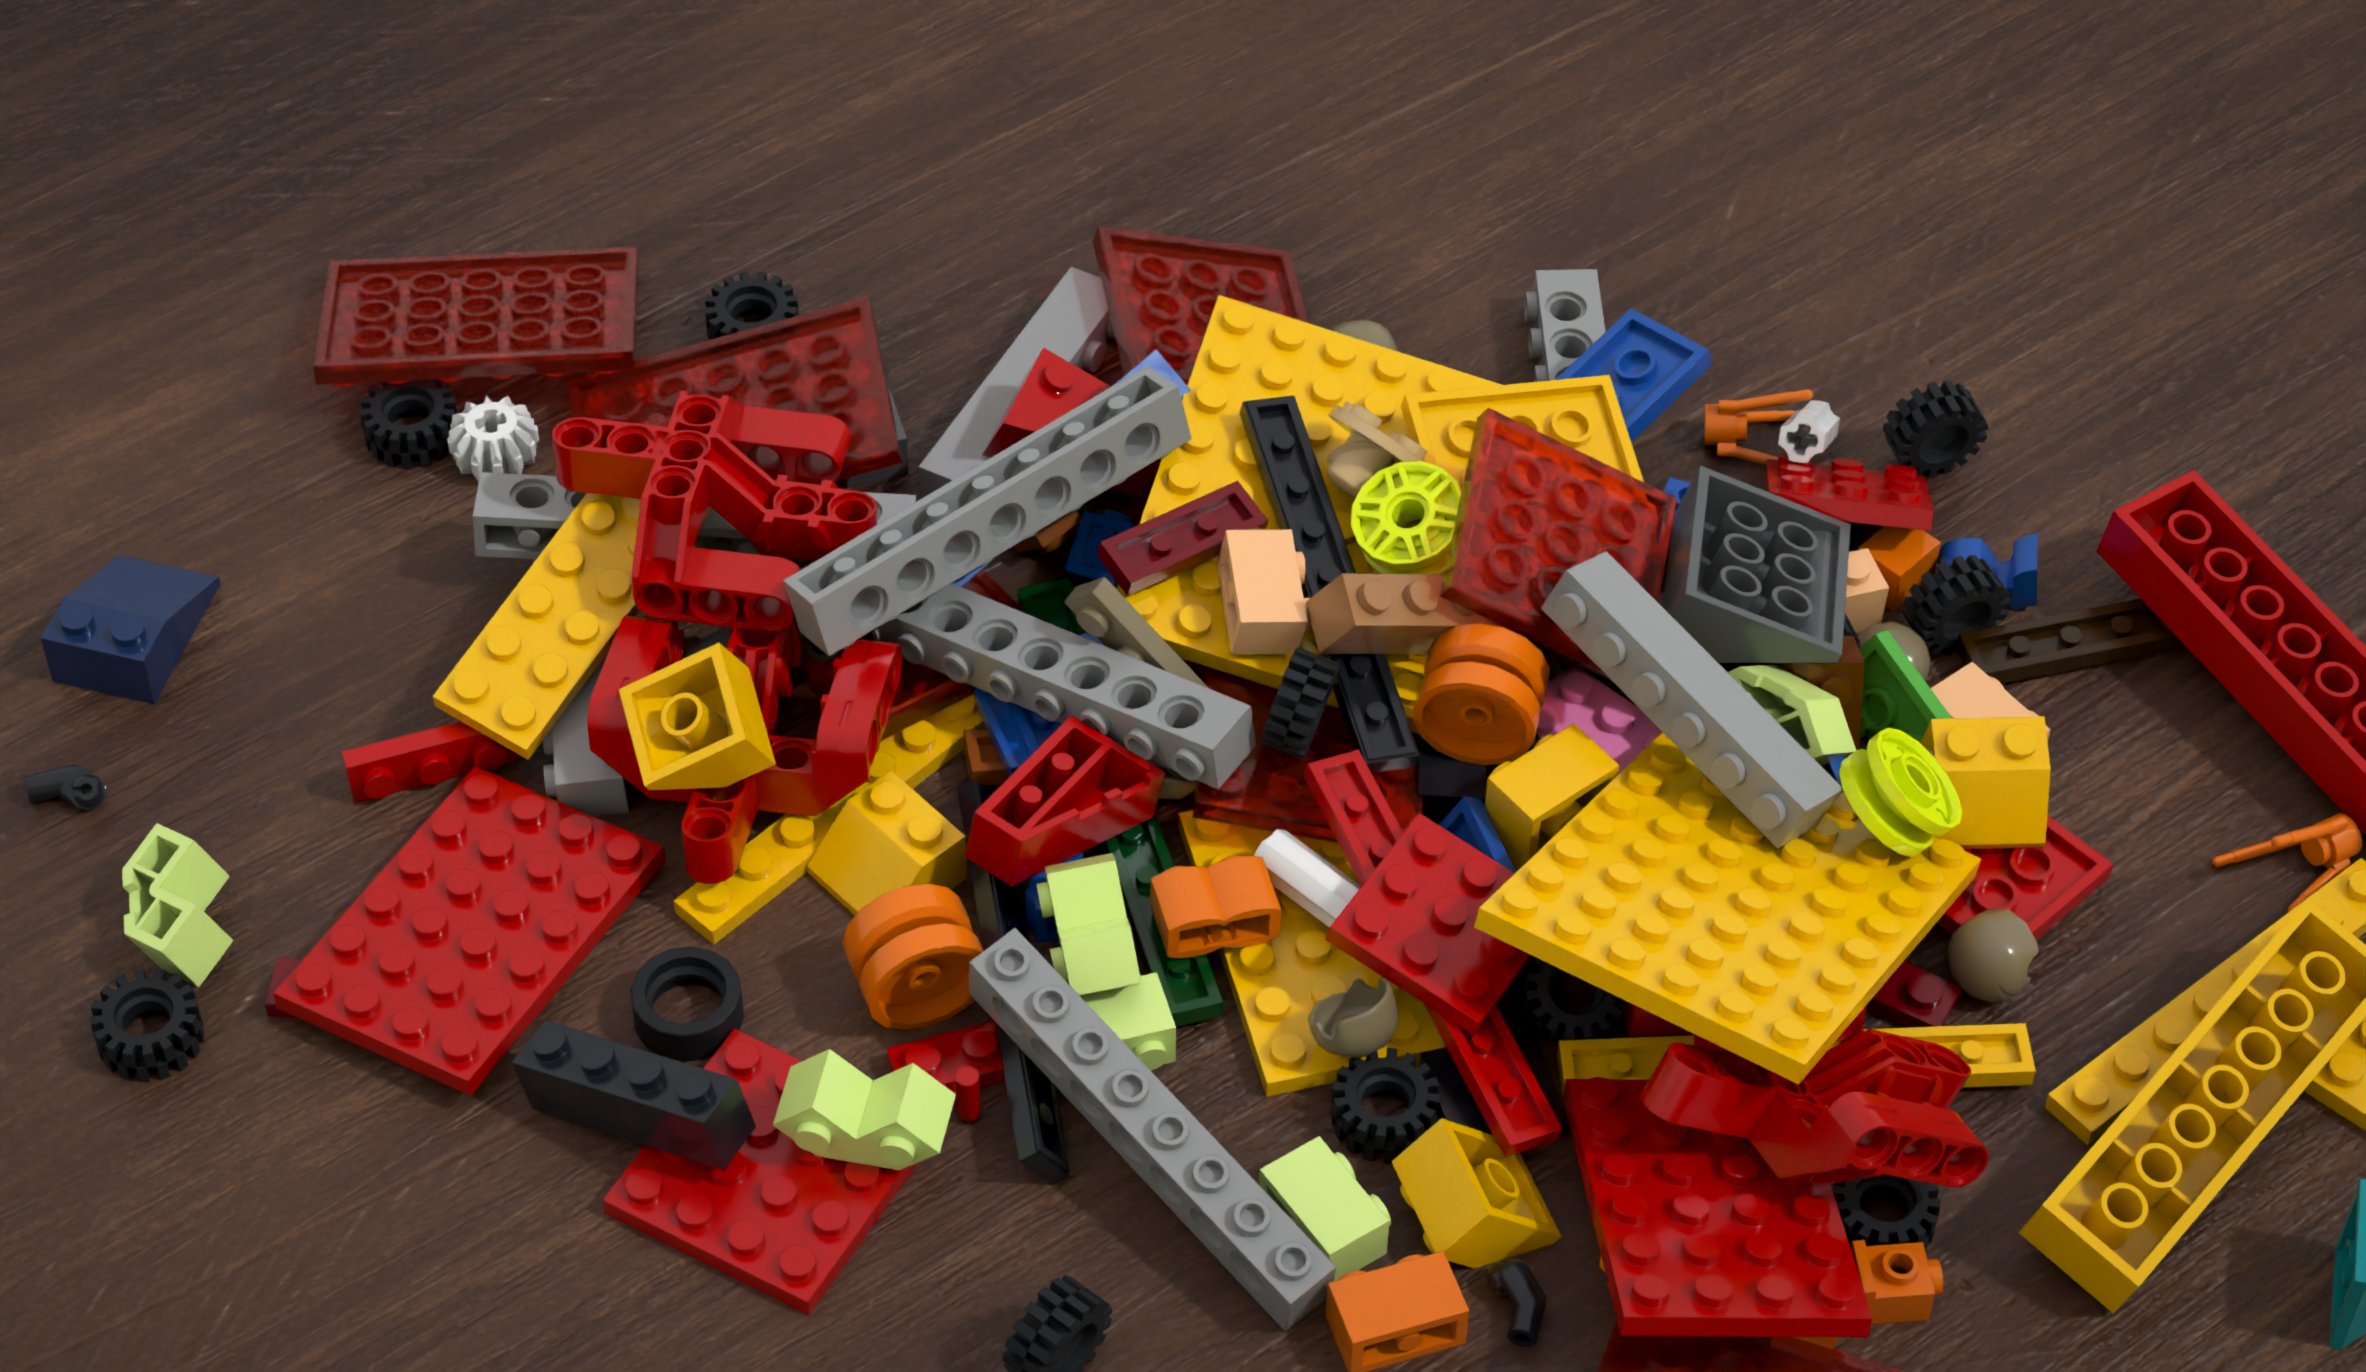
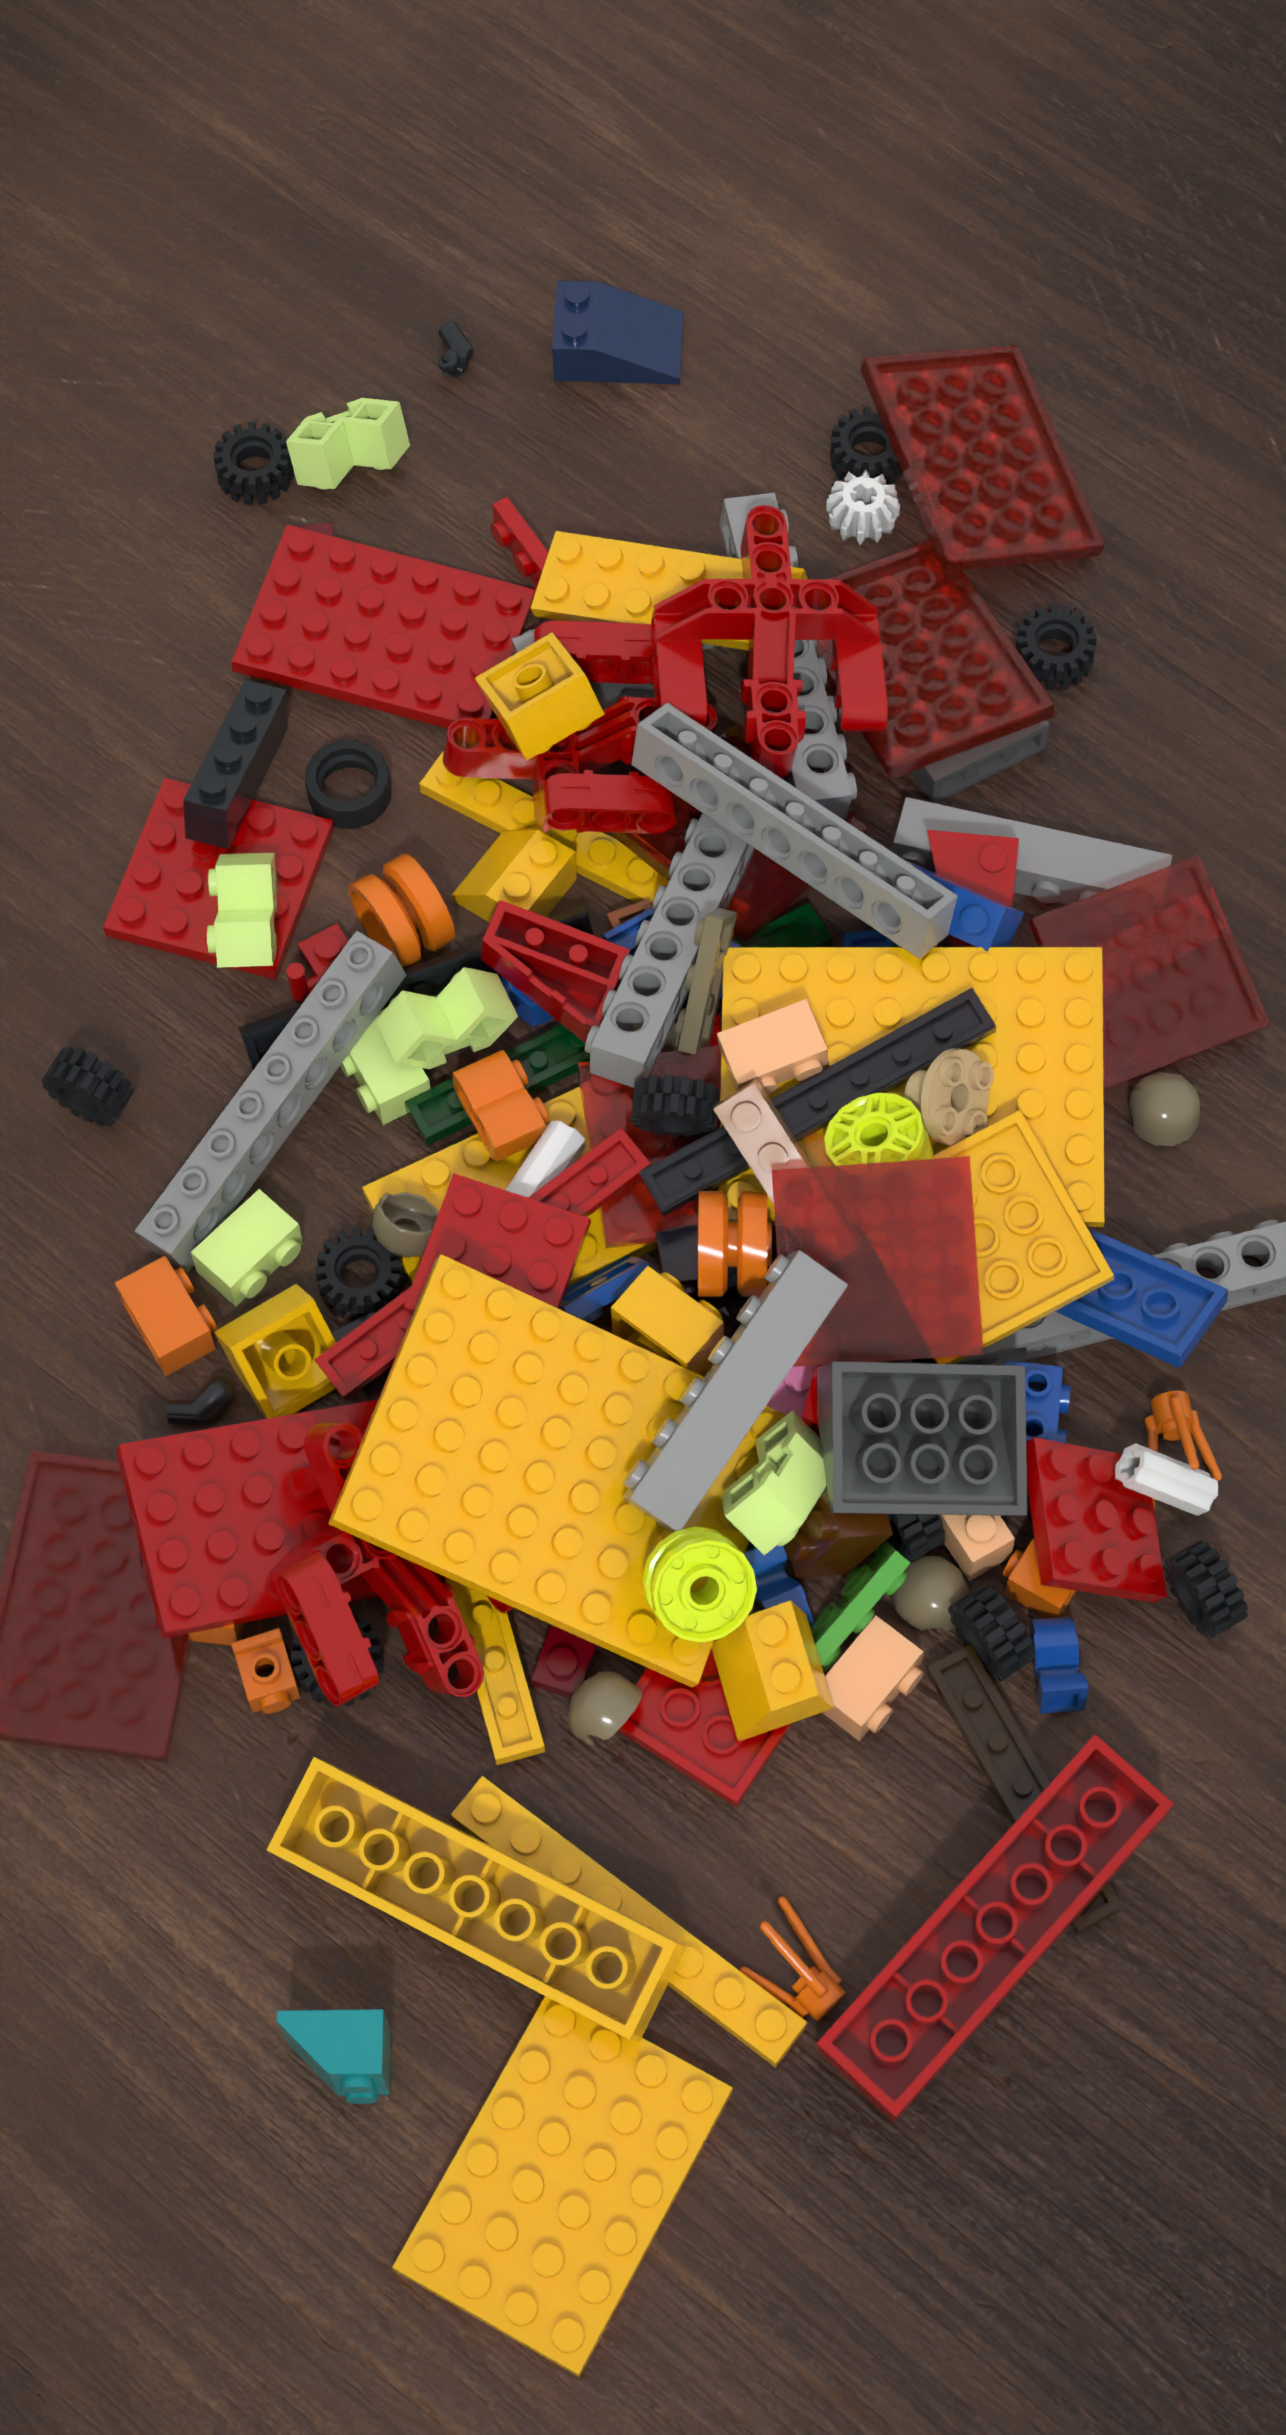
camera: 80 degrees right, 15 degrees up
dark red plate [1097,480,1269,596] -> none

